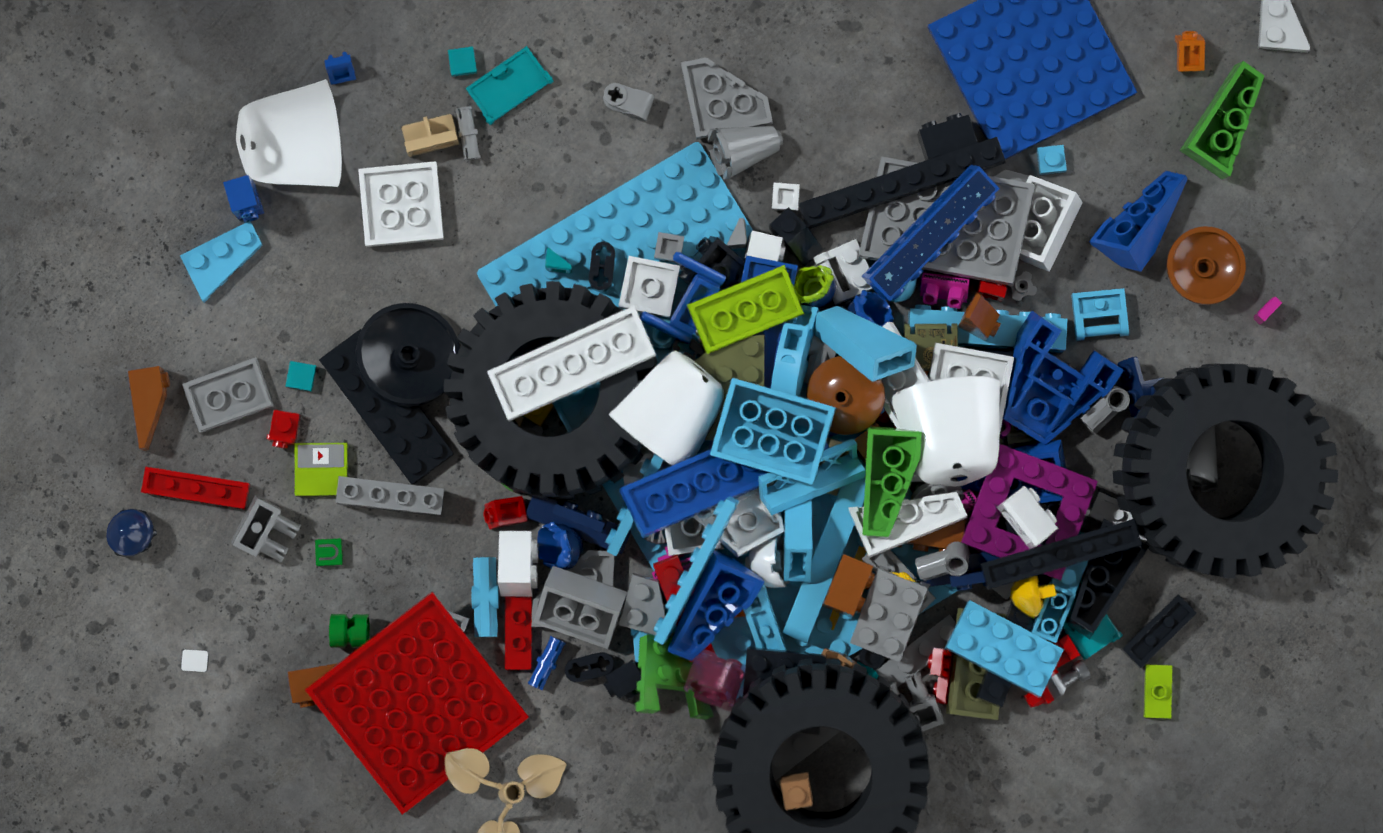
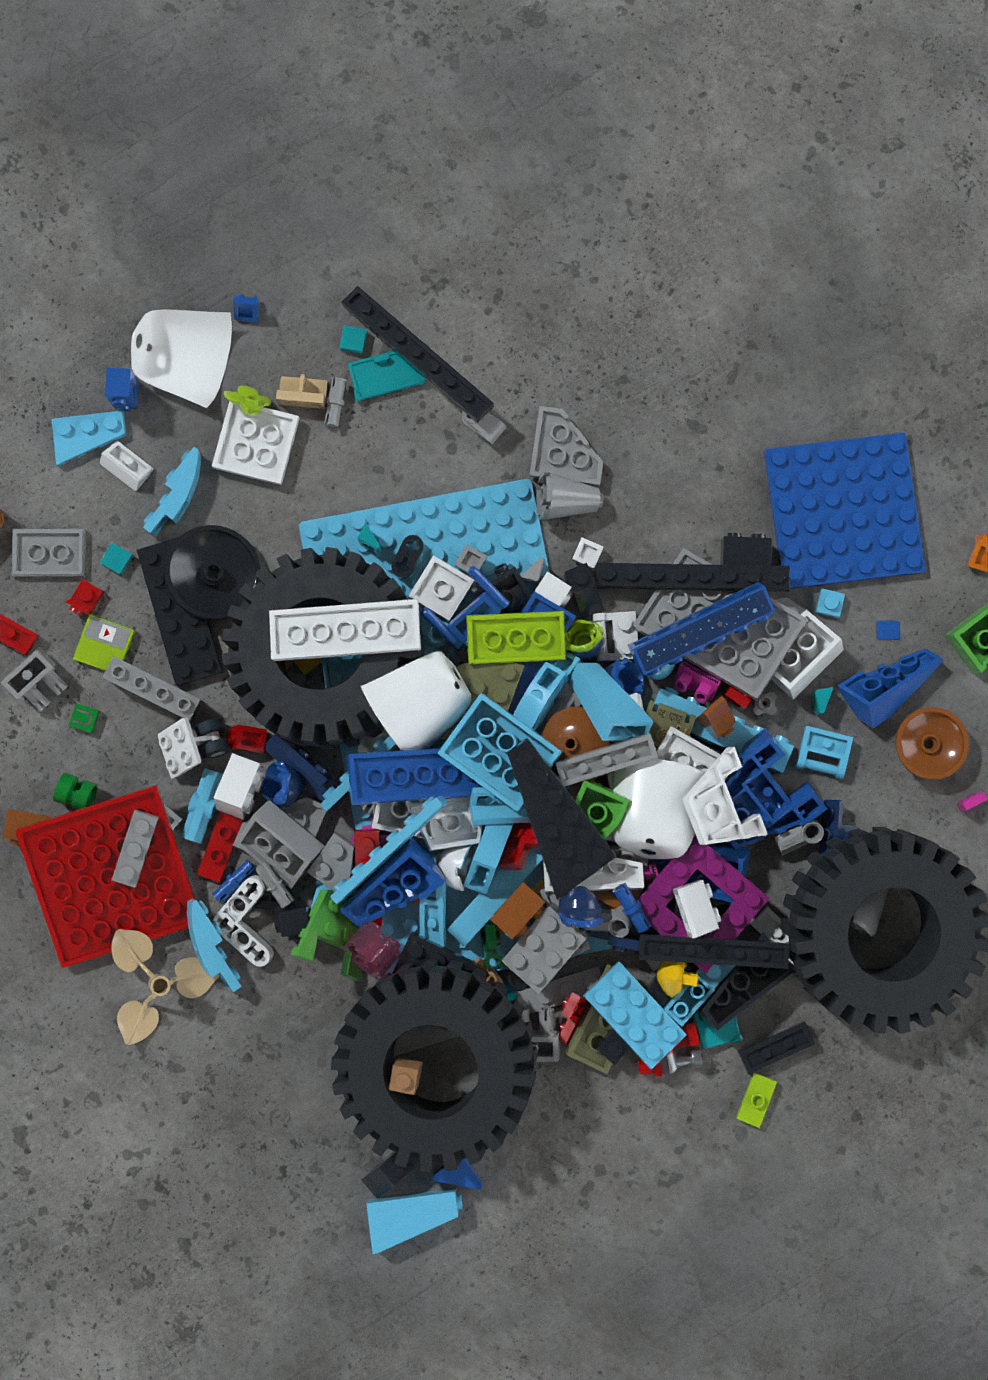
camera: 20 degrees right, 0 degrees up
none -> white slope [100,441,154,491]
none -> light grey plate [112,809,159,888]
none -> medium azure slope [143,447,201,537]
none -> white plate [158,718,231,779]
none -> medium azure slope [187,899,242,992]
none -> white beam [213,875,274,967]
none -> lime plate [224,385,271,415]
none -> light grey axle [256,861,294,908]
none -> black plate [342,286,494,423]
none -> dark green plate [480,924,503,969]
none -> red plate [498,823,539,870]
none -> black wing [507,738,617,900]
none -> light grey plate [555,733,658,786]
none -> dark blue hair [558,886,603,928]
none -> blue pin [612,883,652,933]
none -> white wing [682,747,767,845]
none -> teal slope [811,687,833,716]
none -> blue sticker [876,620,900,640]

